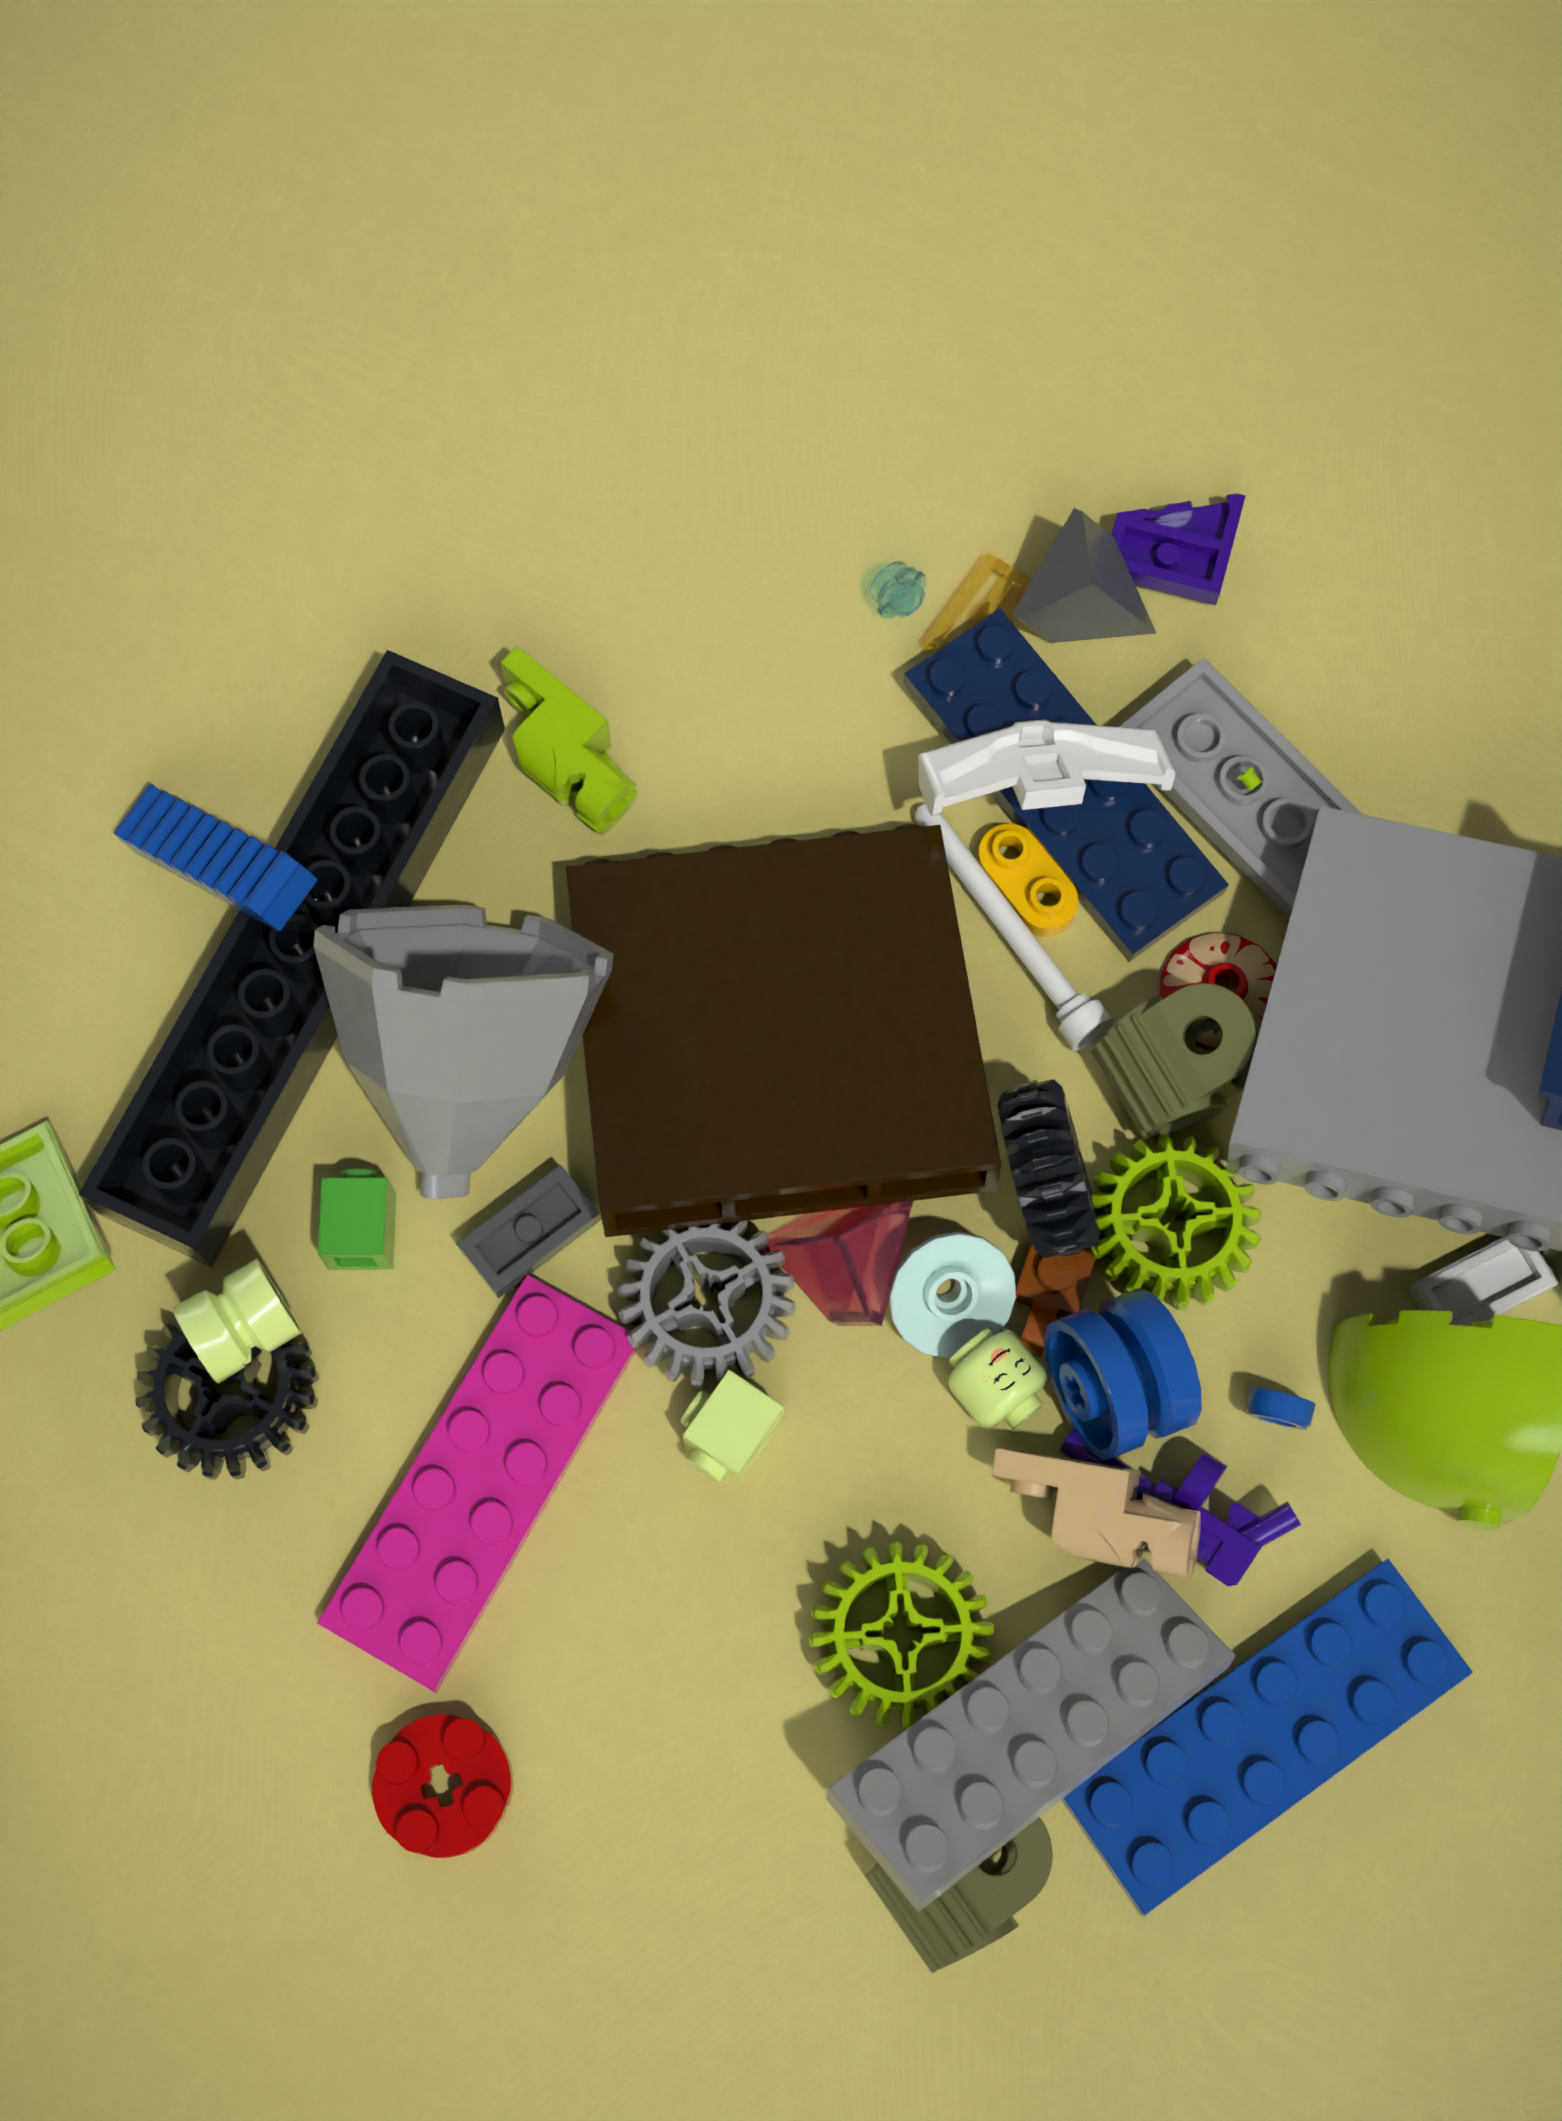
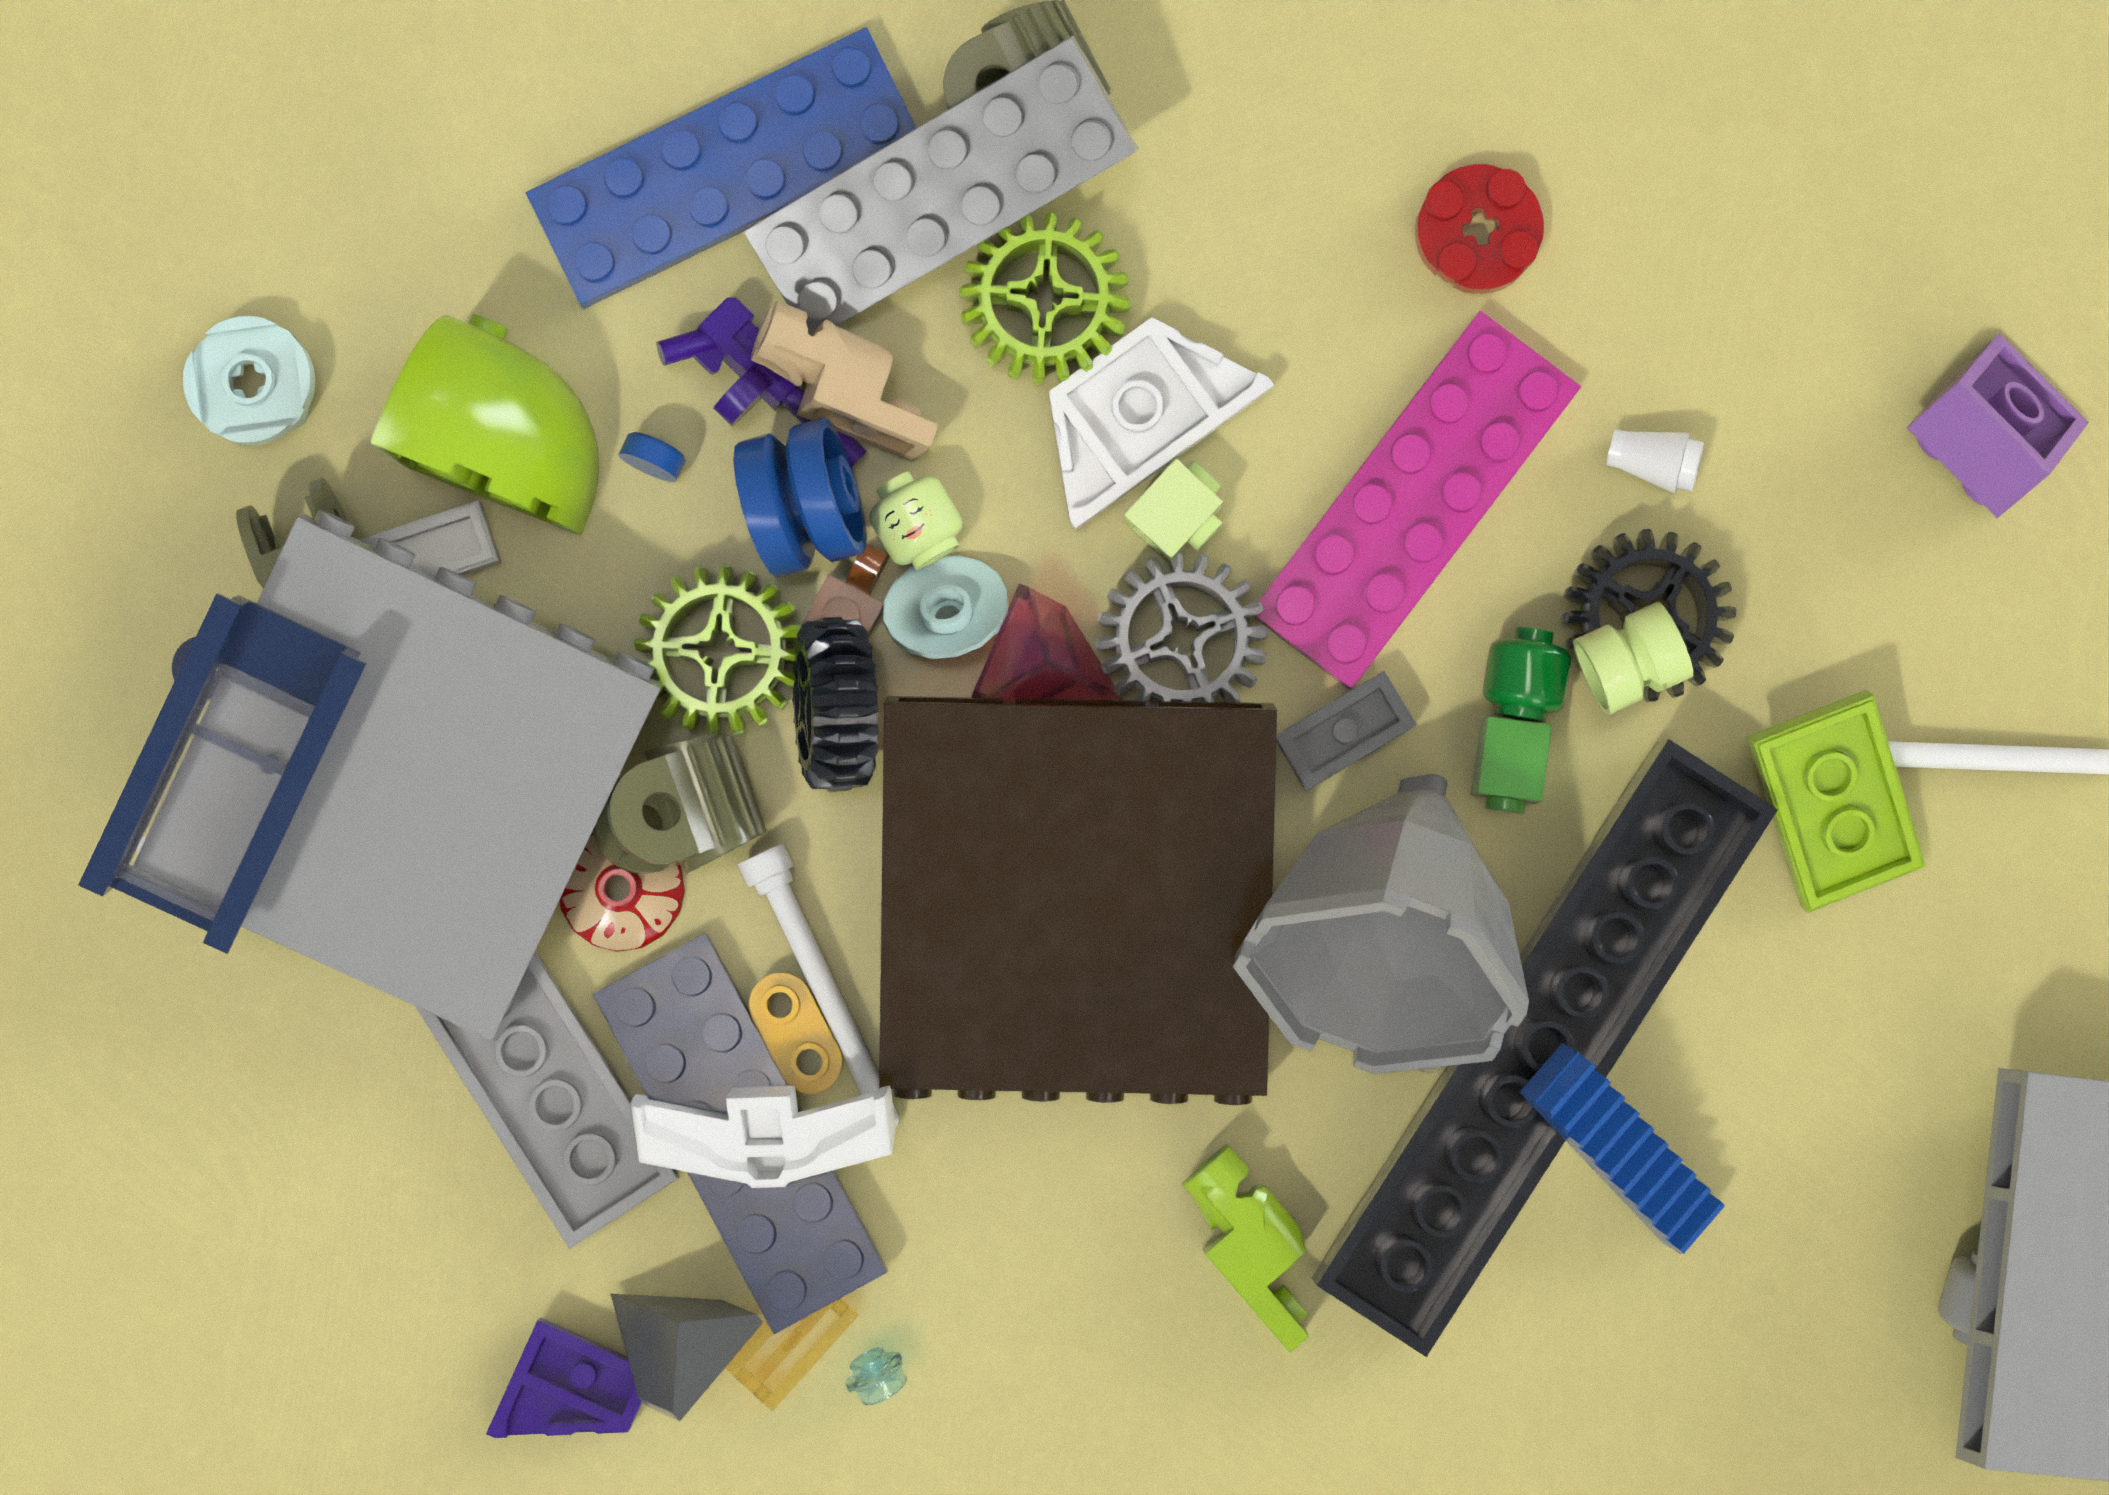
camera: 170 degrees left, 15 degrees up
lime piece [1235,765,1262,791] -> none
none -> white wing [1049,317,1274,531]
none -> green head [1483,627,1572,723]
none -> white cone [1606,429,1704,494]

